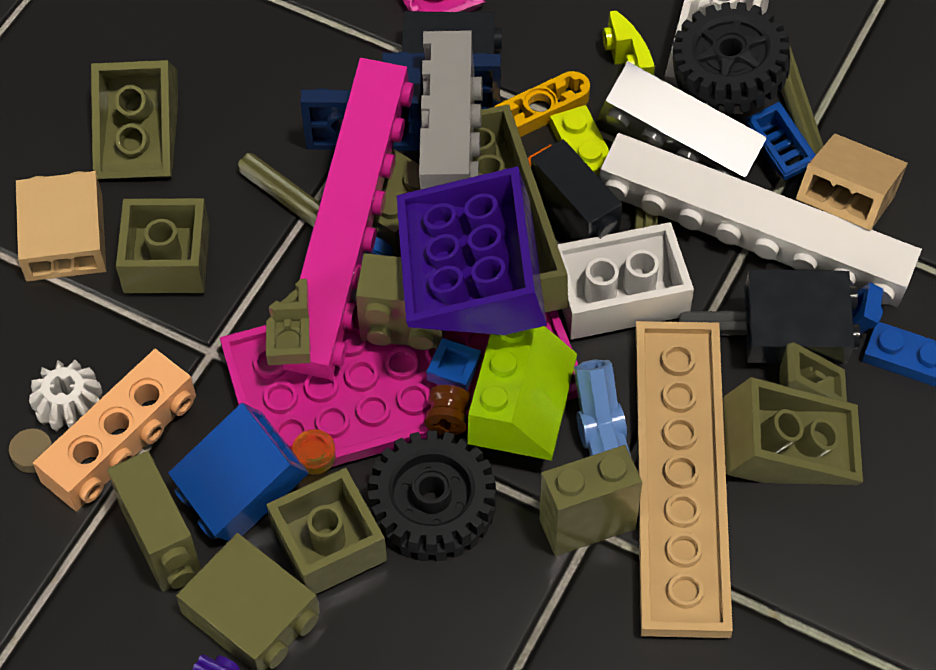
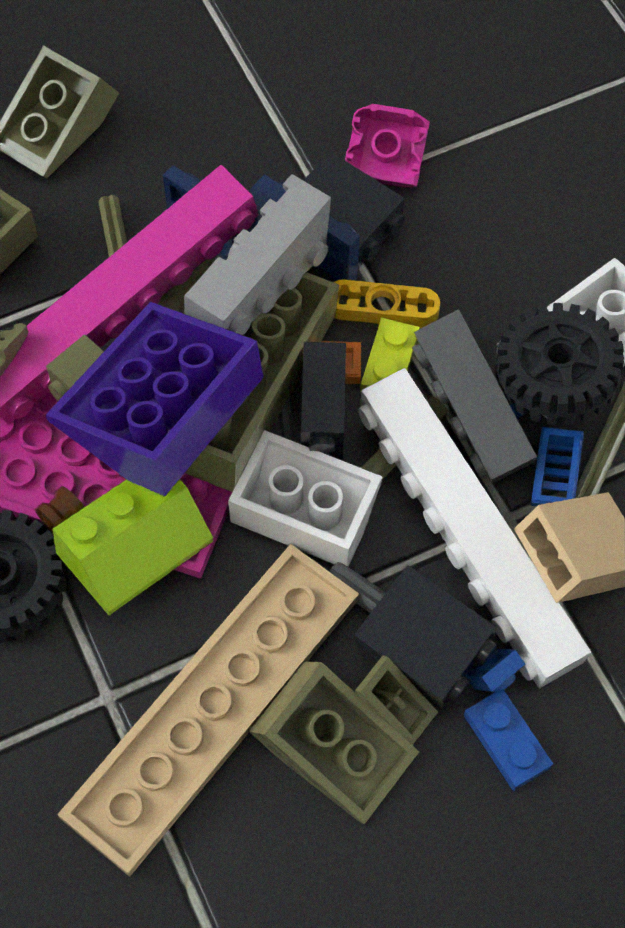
camera: 35 degrees right, 5 degrees up
blue plate [426,338,481,391] -> none
olive brick [539,445,642,557] -> none
medium blue piece [574,359,631,456] -> none
neon yellow slope [602,10,655,75] -> none

